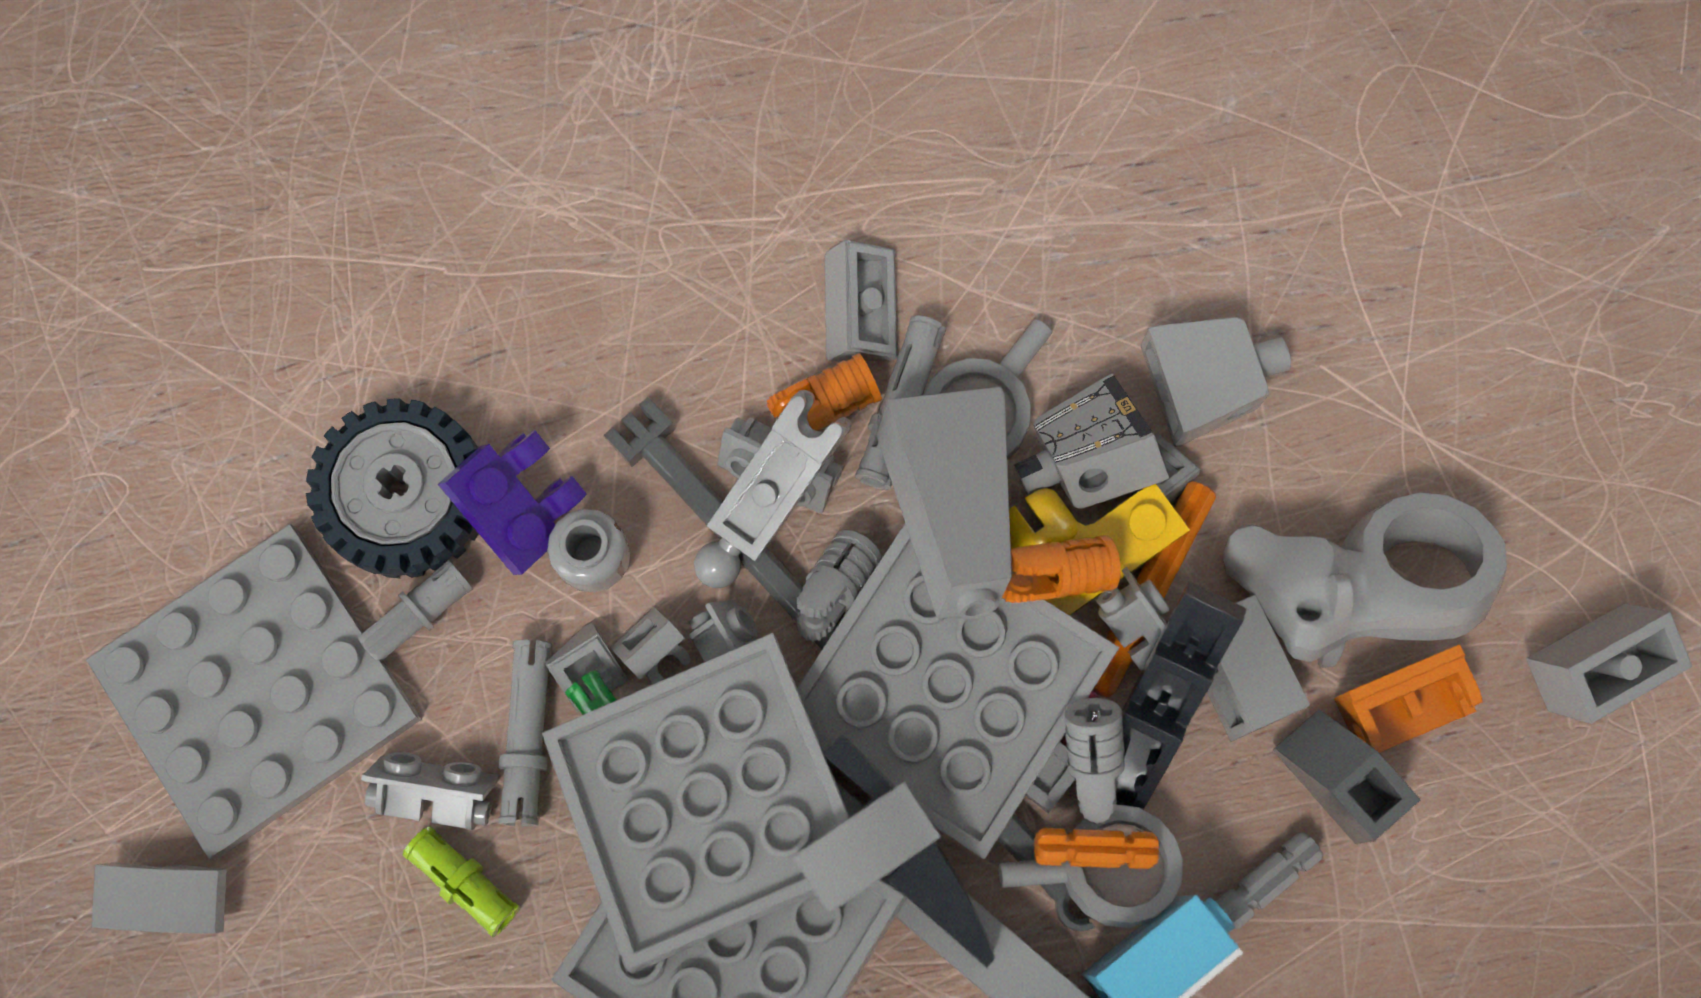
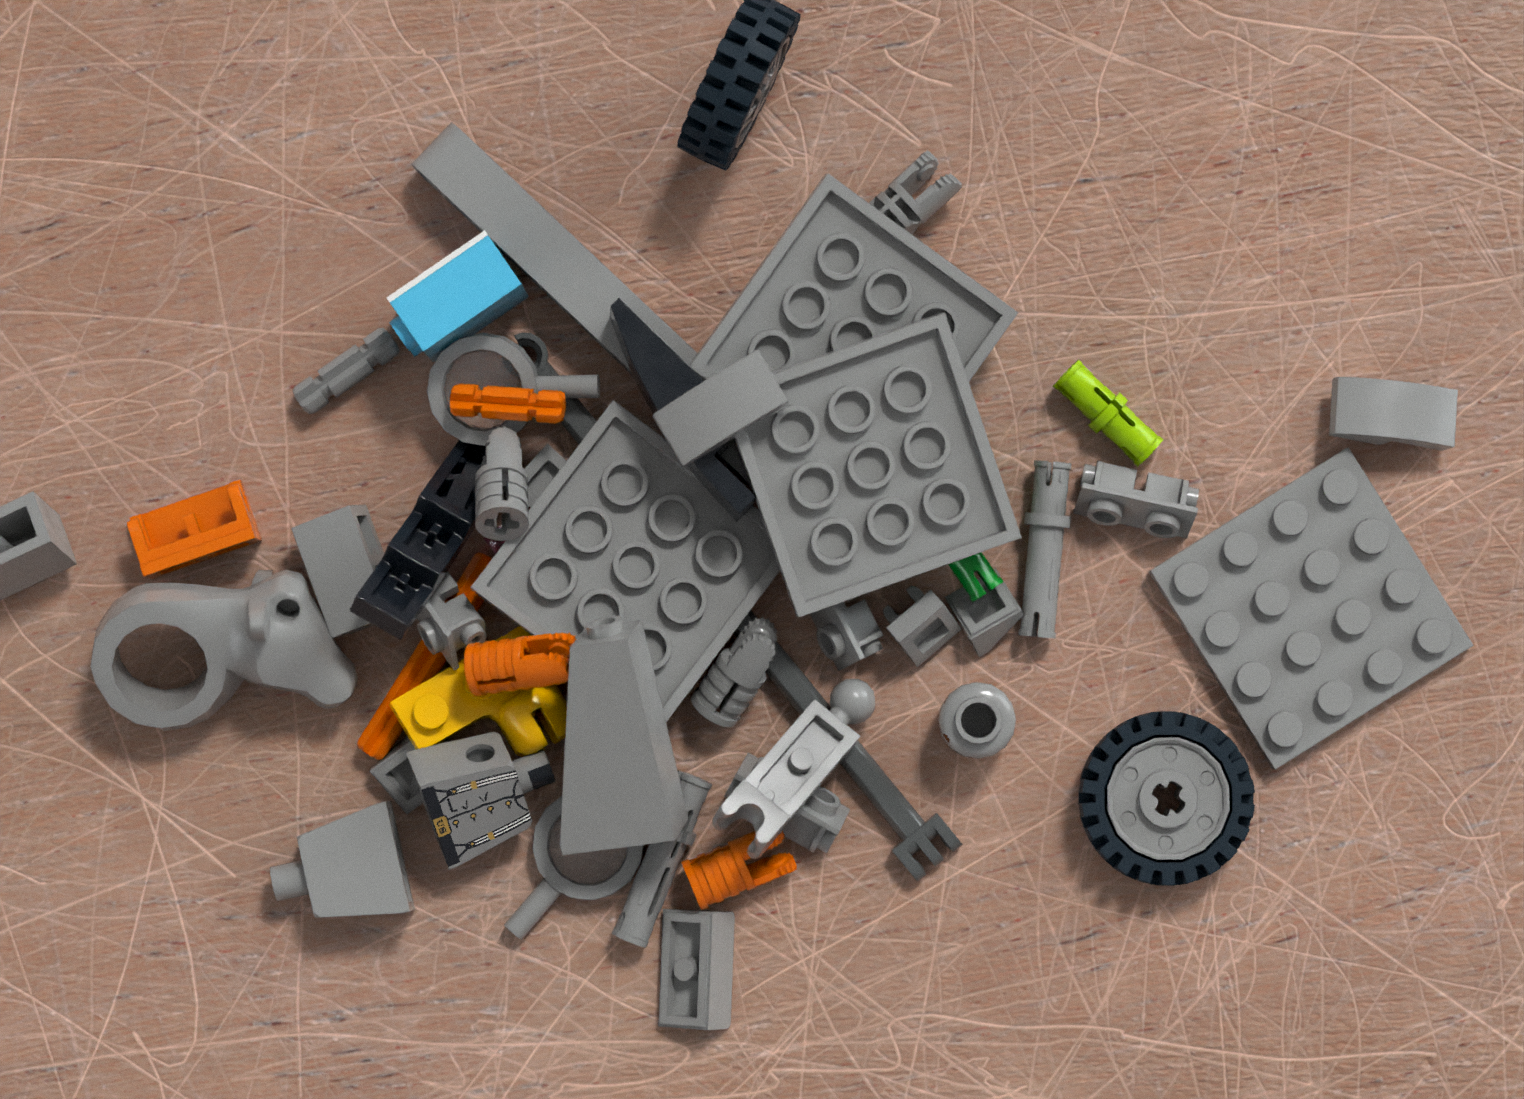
camera: 175 degrees left, 10 degrees up
light grey axle [359,560,473,660] -> none
dark purple plate [438,430,587,575] -> none
dark grey slope [1272,710,1421,844] -> none

